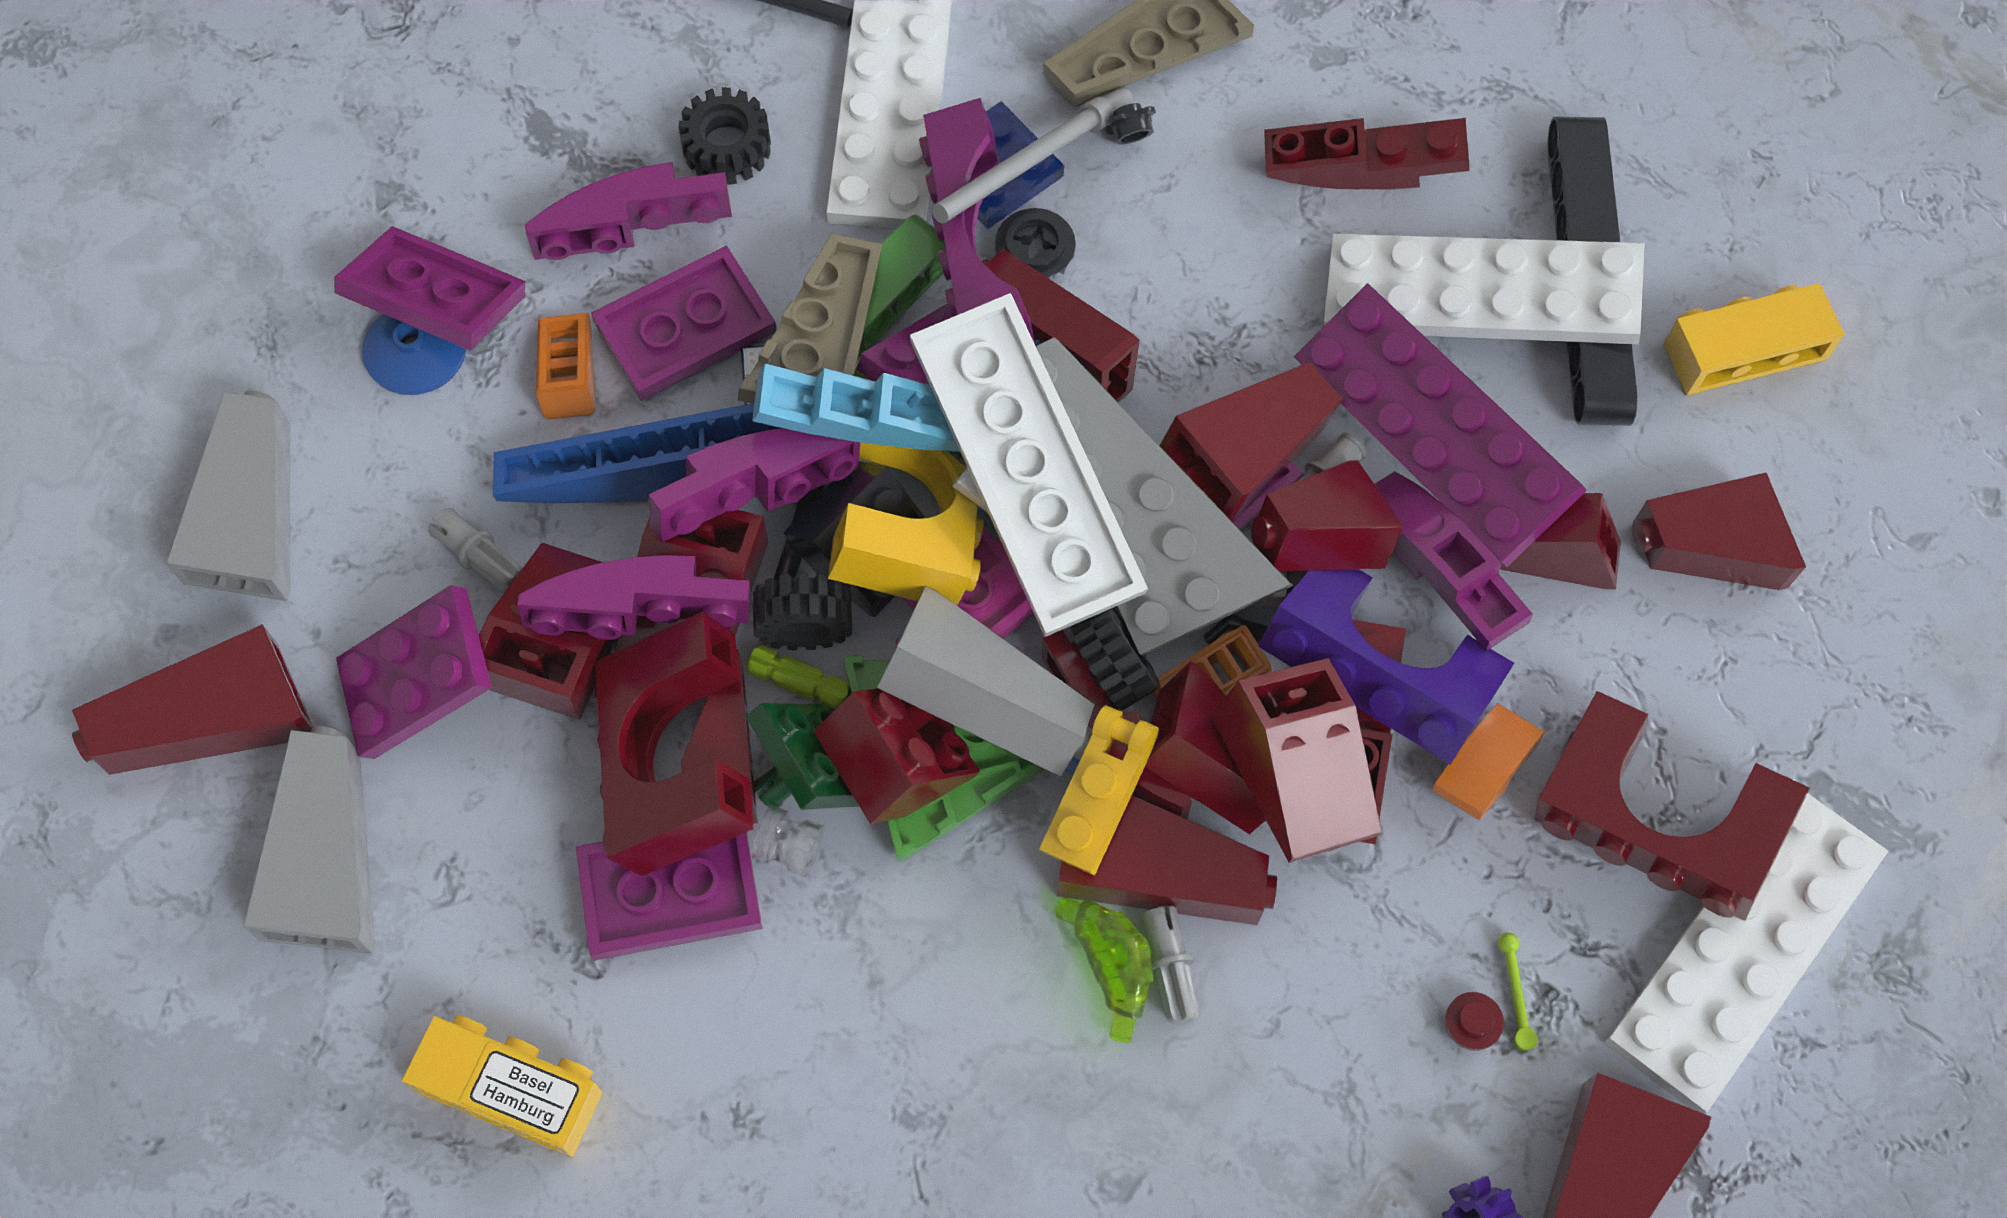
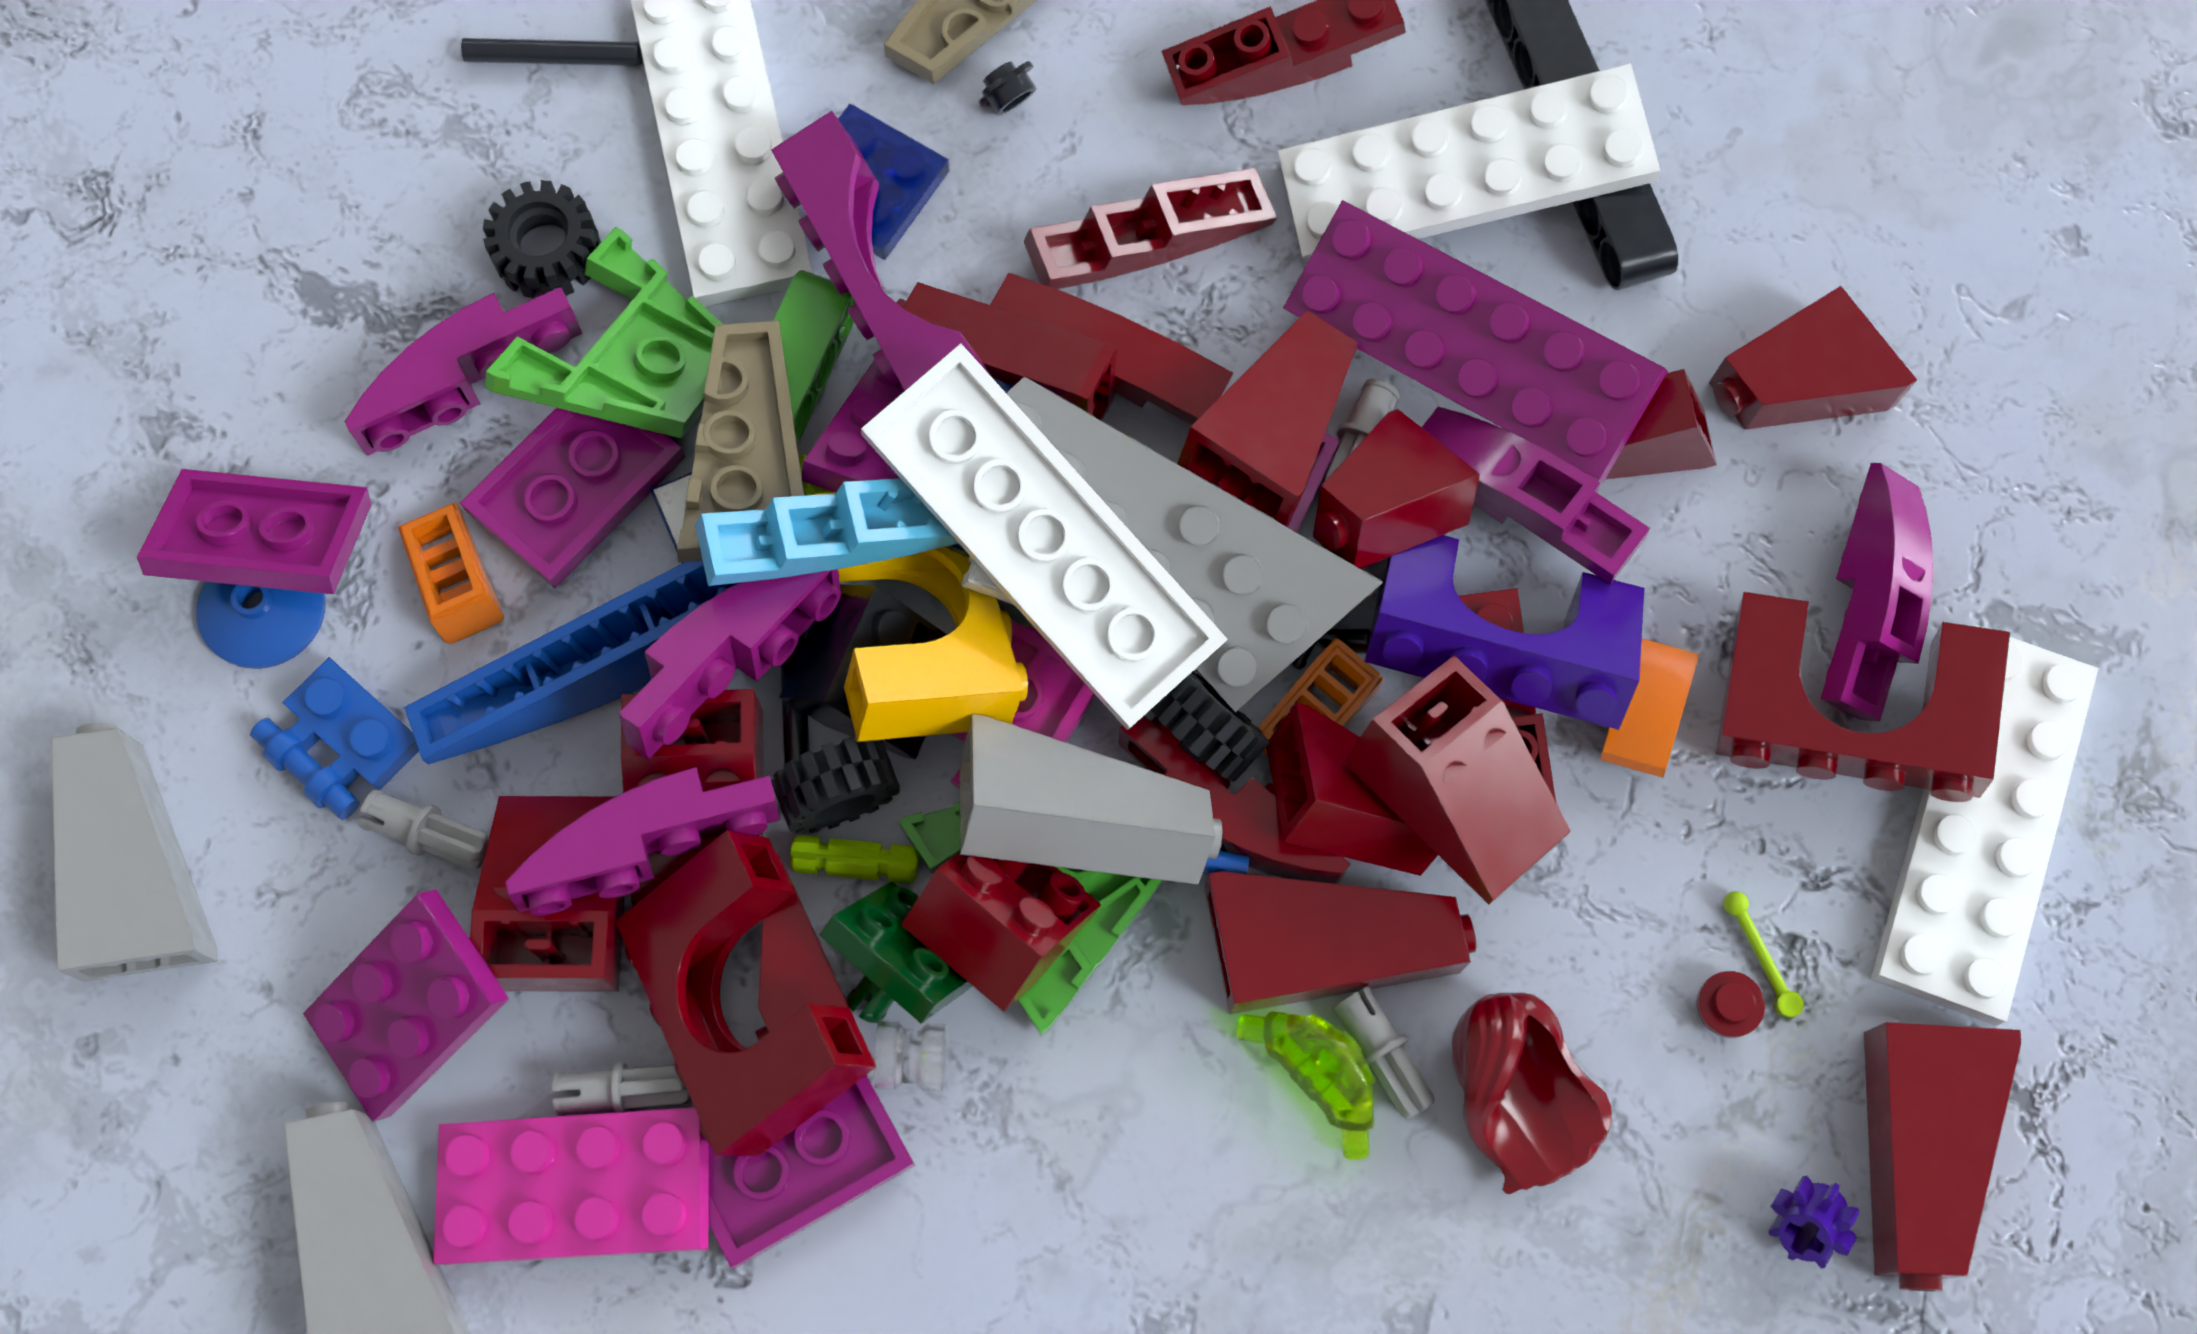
camera: 20 degrees left, 5 degrees up
dark red slope [72,624,314,775] -> none
light grey bar [932,87,1133,223] -> none
black gear [995,208,1076,278] -> none
yellow plate [1039,705,1159,876] -> none
yellow brick [1663,283,1845,396] -> none
none -> blue plate [250,657,419,820]
none -> dark pink plate [433,1108,709,1265]
none -> bright green wing [485,227,723,438]
none -> light grey axle [552,1062,691,1116]
none -> dark red slope [990,272,1234,426]
none -> dark red slope [1023,168,1277,289]
none -> dark red piece [1452,992,1612,1195]
none -> magenta slope [1820,463,1933,722]

